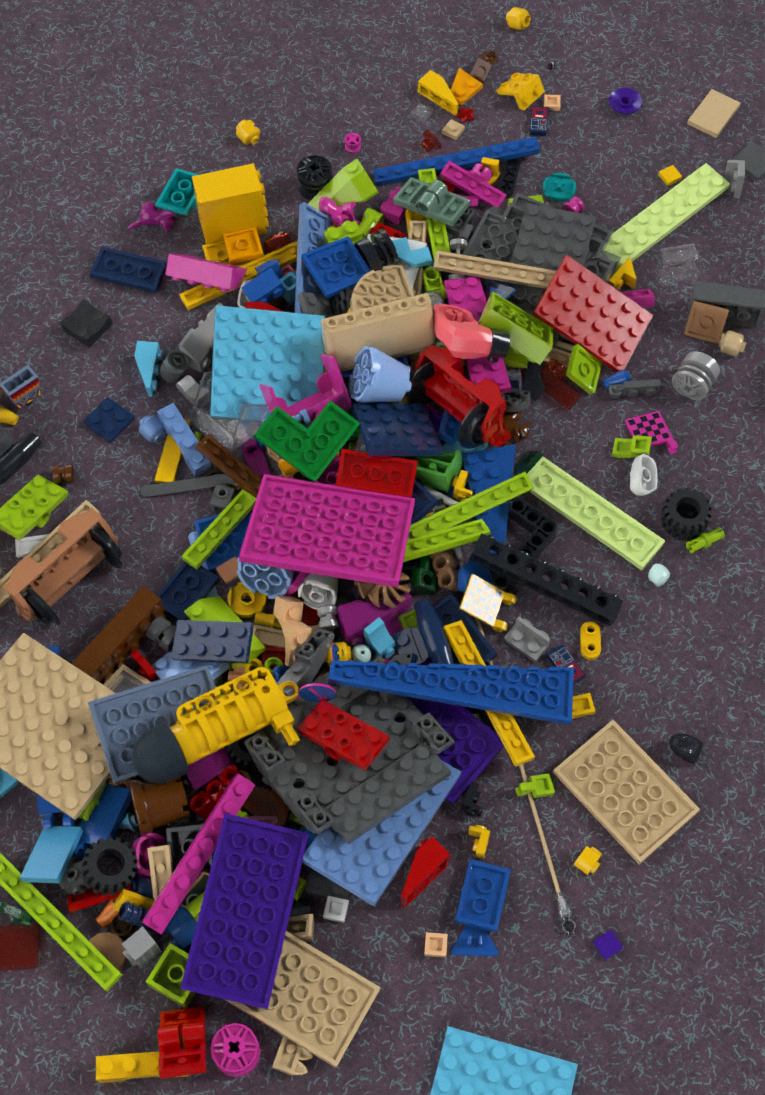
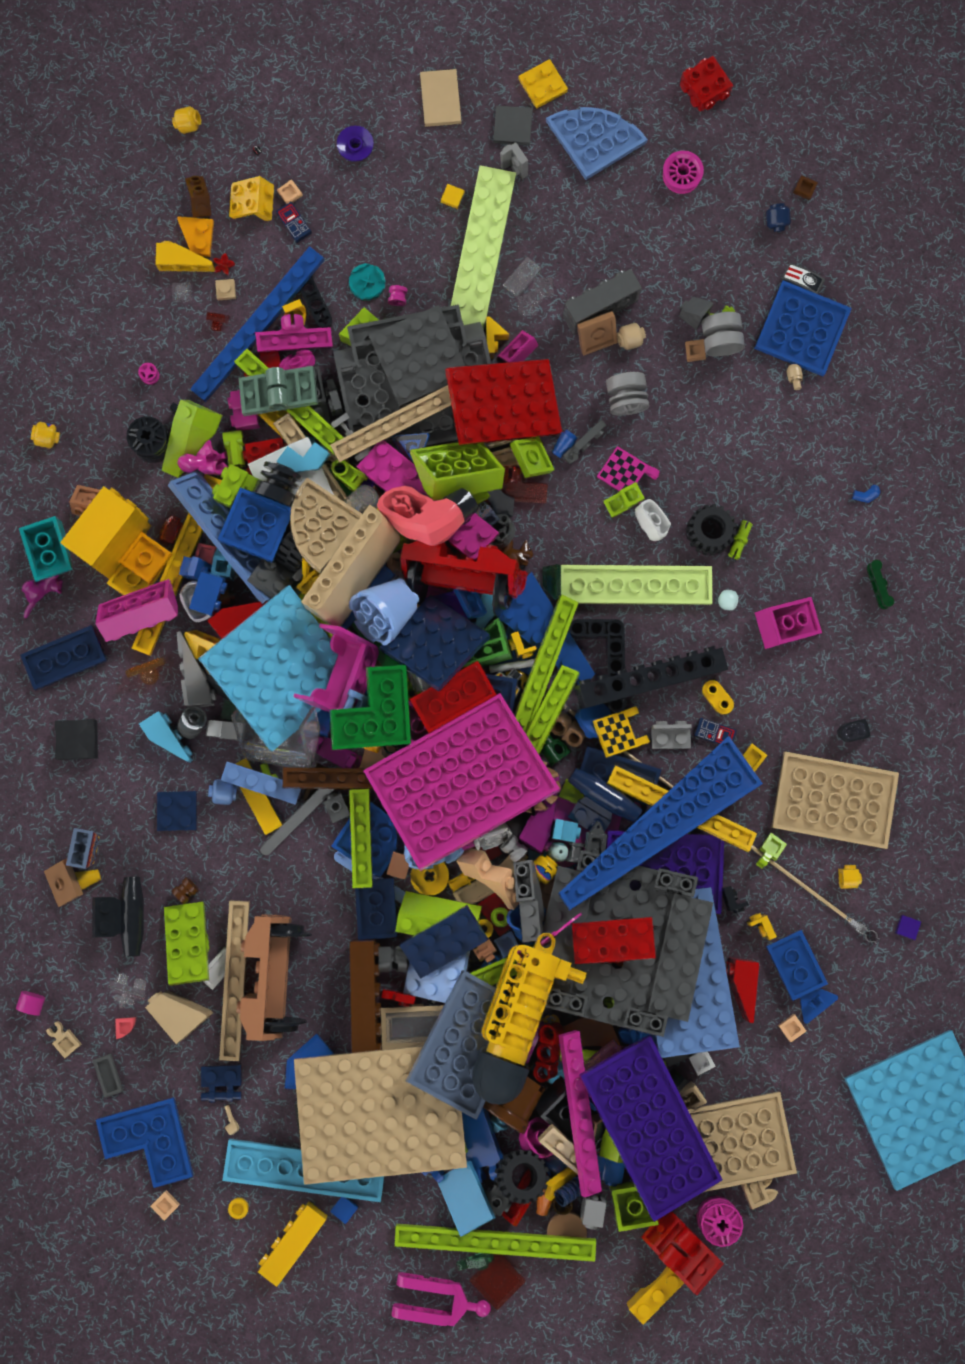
camera: 45 degrees left, 20 degrees up
none -> clear orange tile [125,656,166,685]
none -> dark pink slope [755,597,822,649]

